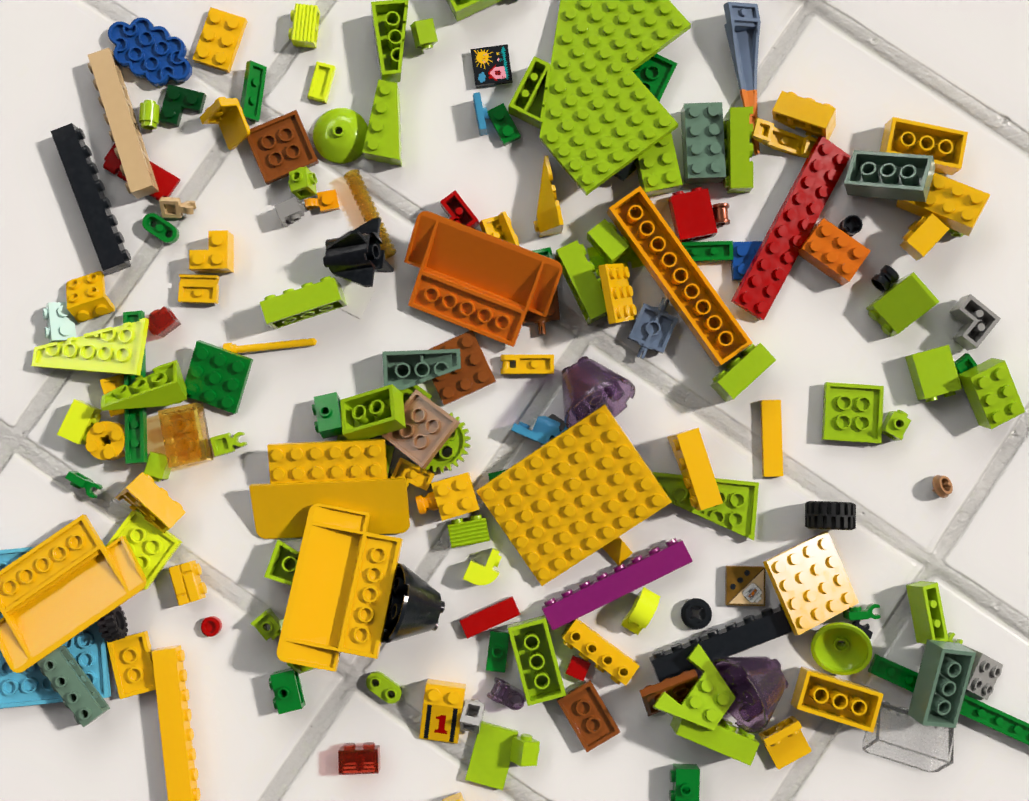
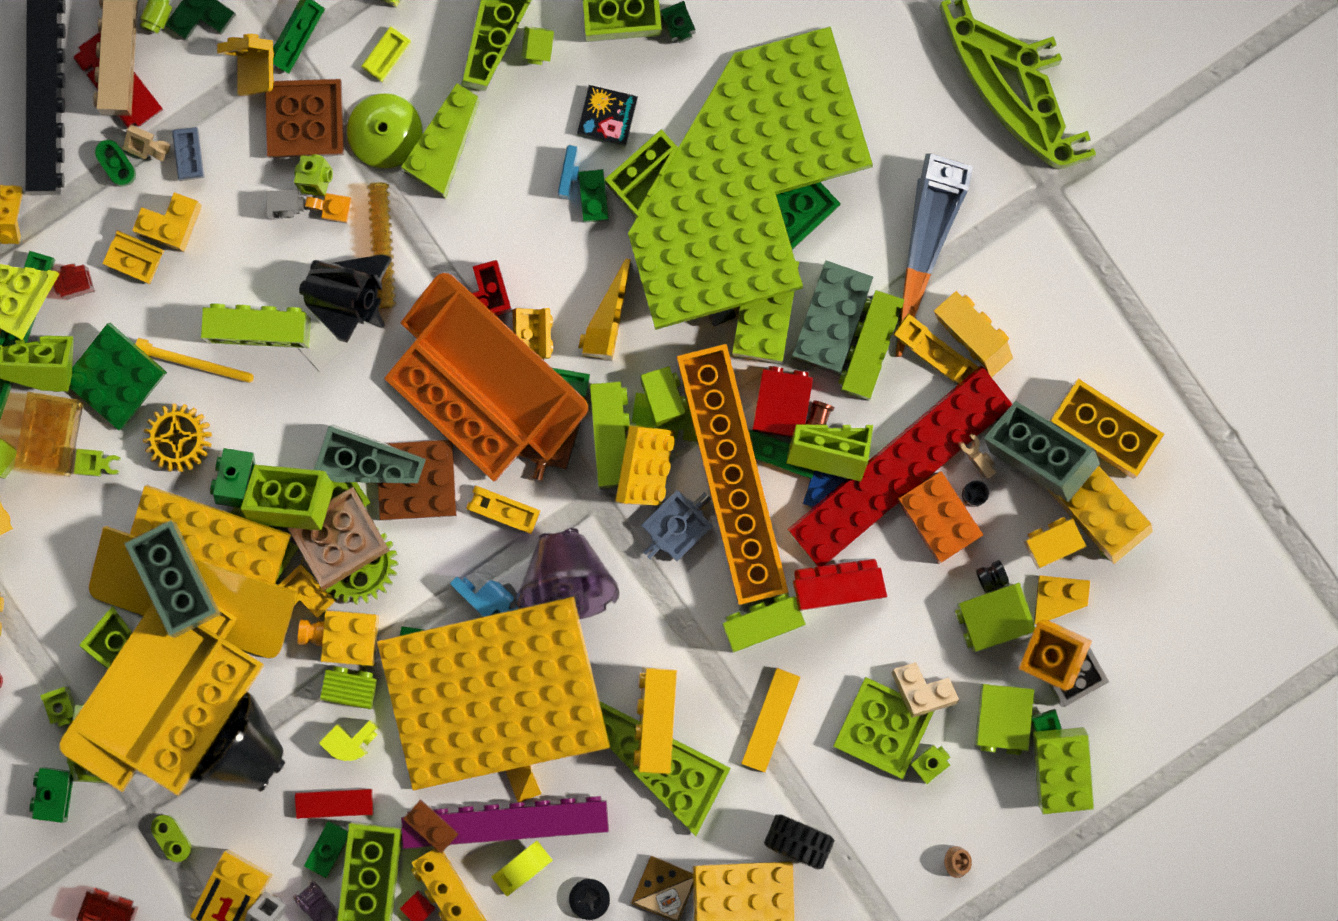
camera: 25 degrees right, 0 degrees up
none -> sand green brick [125,520,221,638]
none -> yellow gear [143,404,212,472]
none -> sand blue plate [172,127,204,181]
none -> dark orange plate [403,799,459,853]
none -> lime wedge [787,425,873,482]
none -> red windscreen [793,559,887,611]
none -> tan plate [891,662,959,718]
none -> tan plate [958,434,996,479]
none -> light orange brick [1019,619,1092,690]
none -> yellow wing [1034,575,1090,625]

